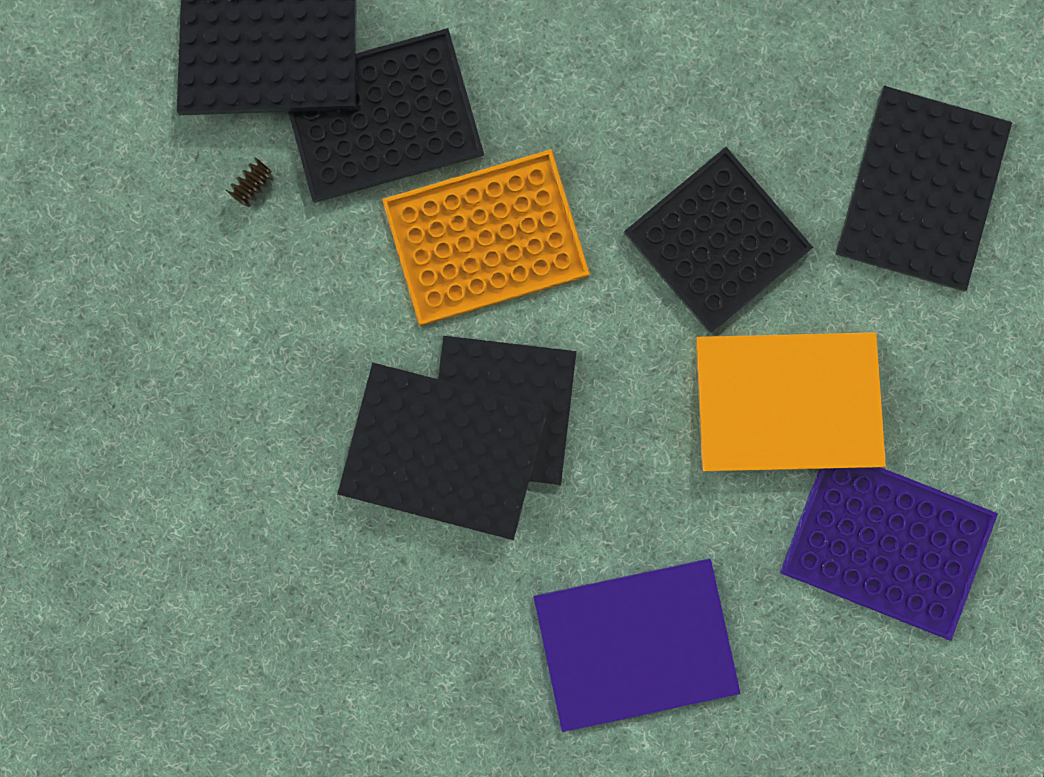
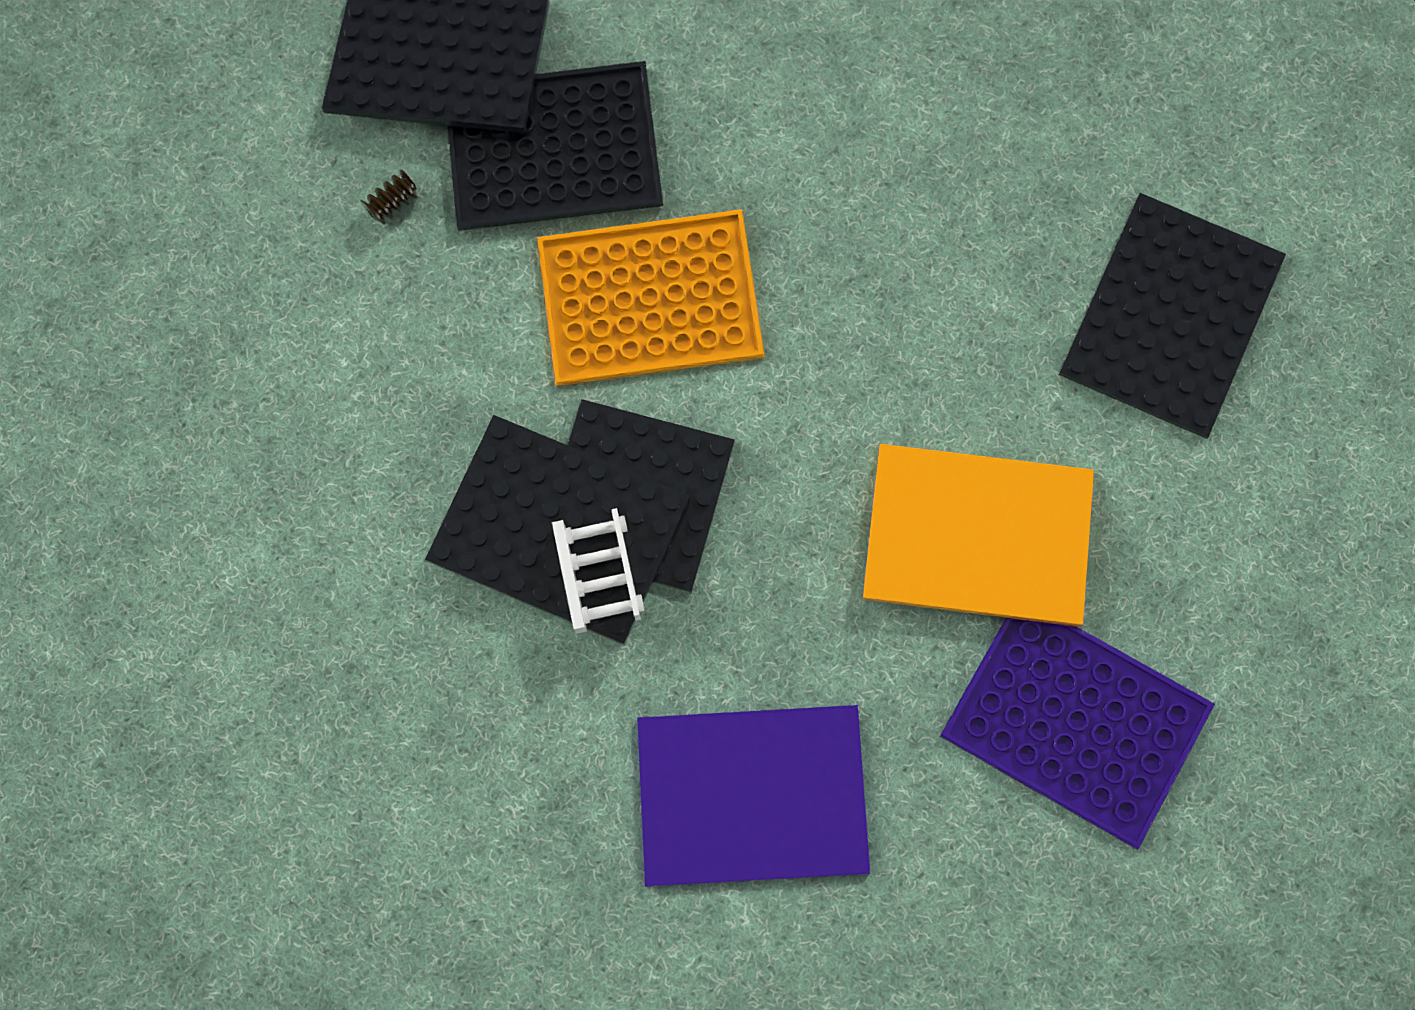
camera: 10 degrees right, 10 degrees down
black plate [624,147,813,334] -> none
none -> white fence [552,508,645,634]

